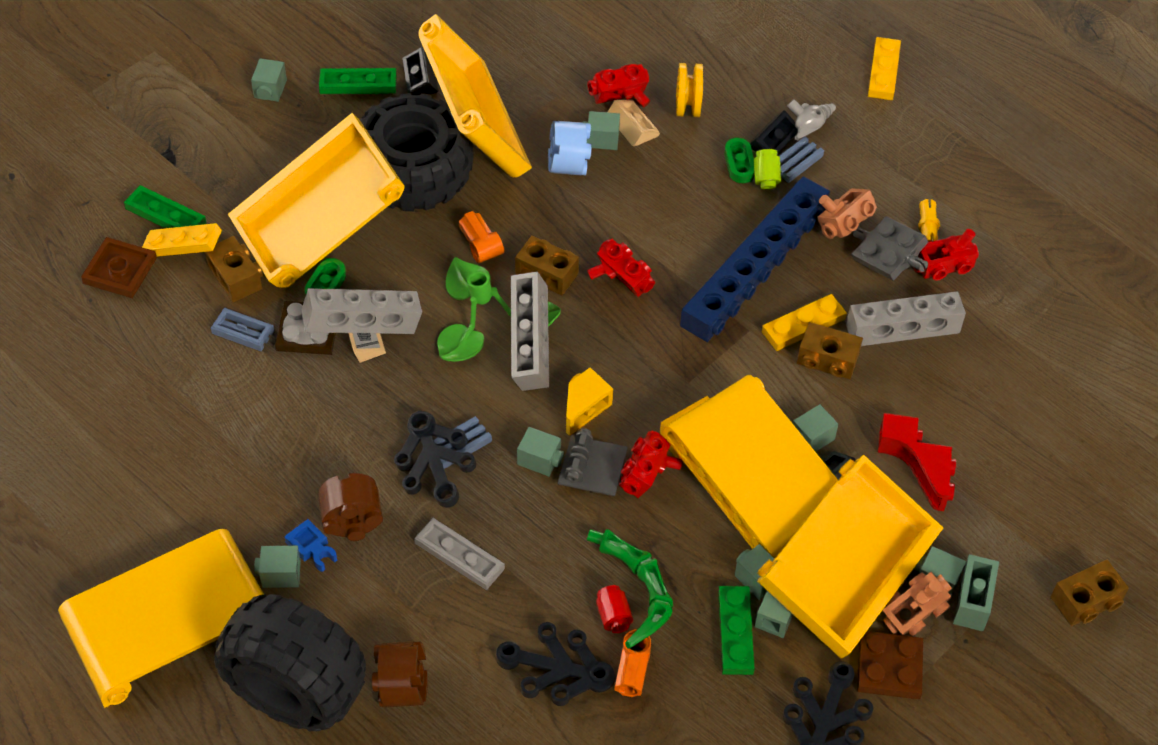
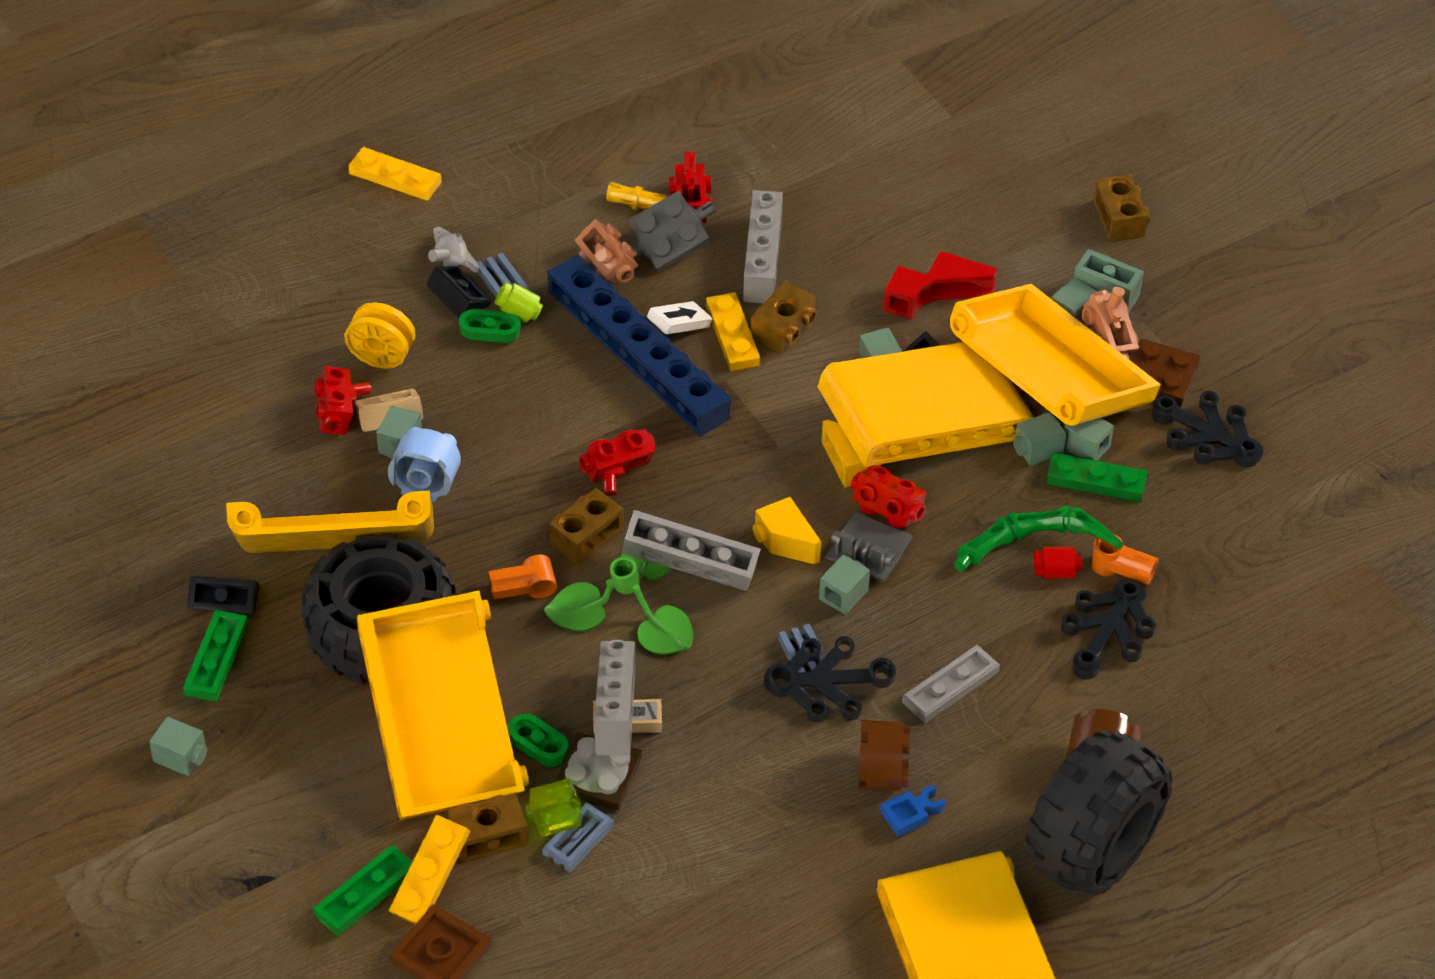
camera: 75 degrees left, 5 degrees down
sand green brick [254,546,301,588] -> none
none -> clear neon green brick [526,778,581,837]
none -> white tile [647,301,713,334]

